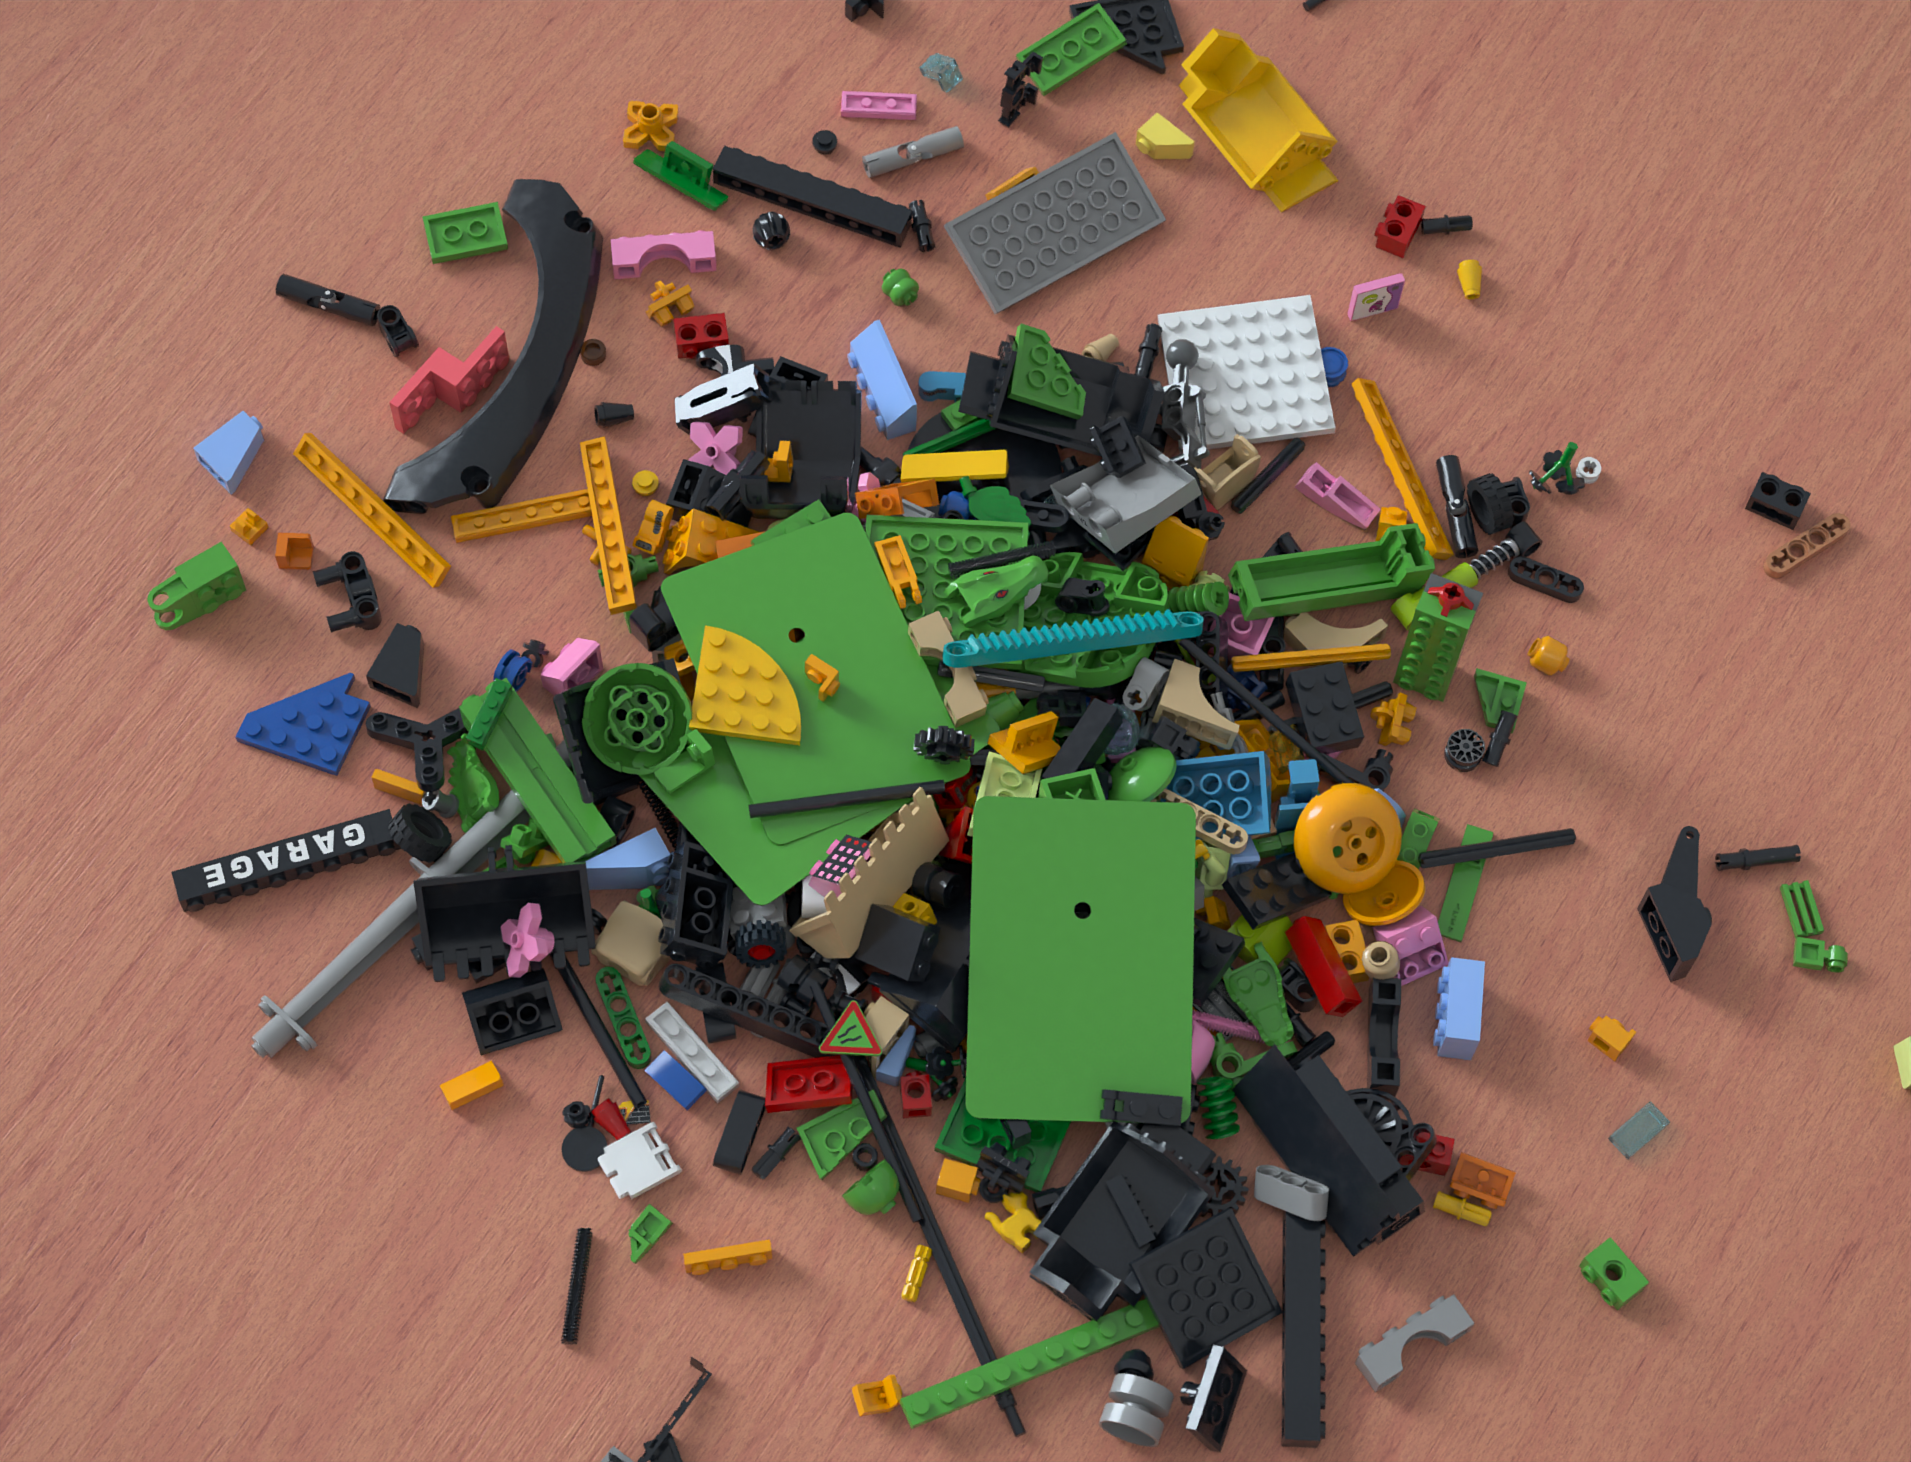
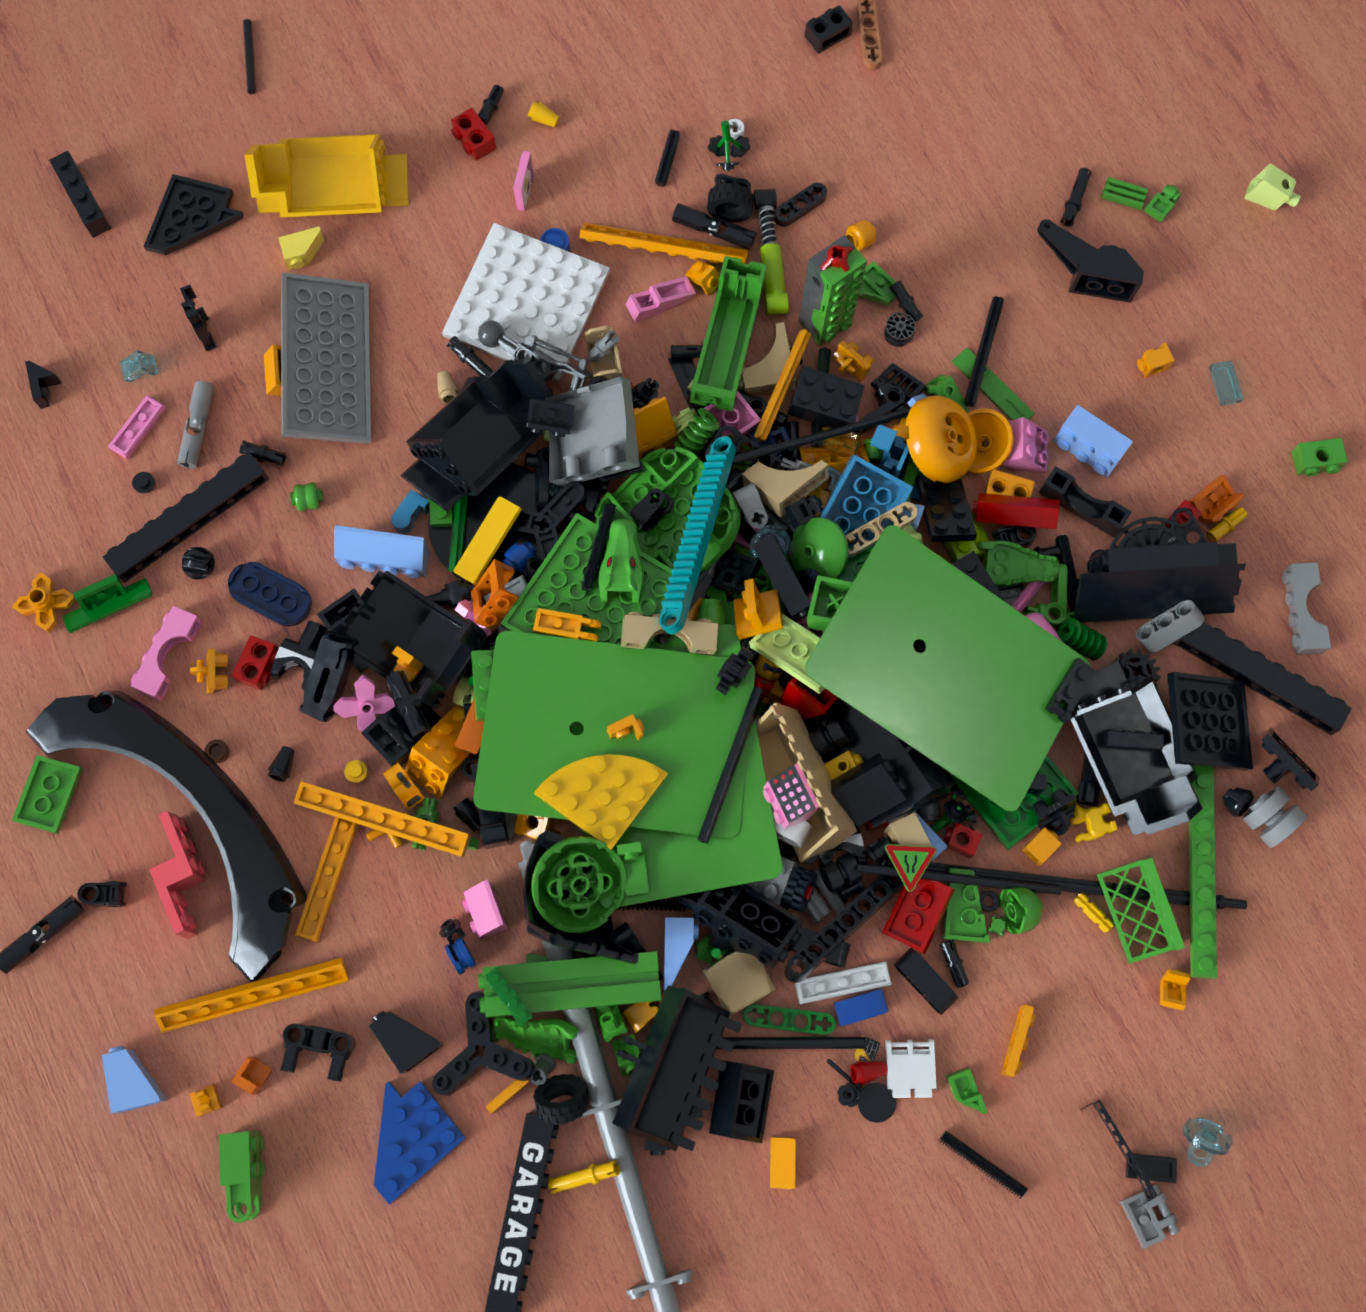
camera: 60 degrees left, 10 degrees up
bright pink plant [501,903,555,978] -> none
green animal [959,476,1031,539] -> none
bright green plate [1007,323,1086,420] -> none
bright green plate [1016,3,1126,96] -> none
black axle [1231,438,1305,514] -> none
tan head [1362,941,1400,979] -> none
none -> dark blue tile [228,562,312,626]
none -> yellow pin [548,1160,620,1194]
none -> light grey axle [588,330,620,363]
none -> black axle [655,129,680,187]
none -> black slope [880,363,926,403]
none -> bright green piece [988,916,1007,936]
none -> bright green fence [1097,855,1185,964]

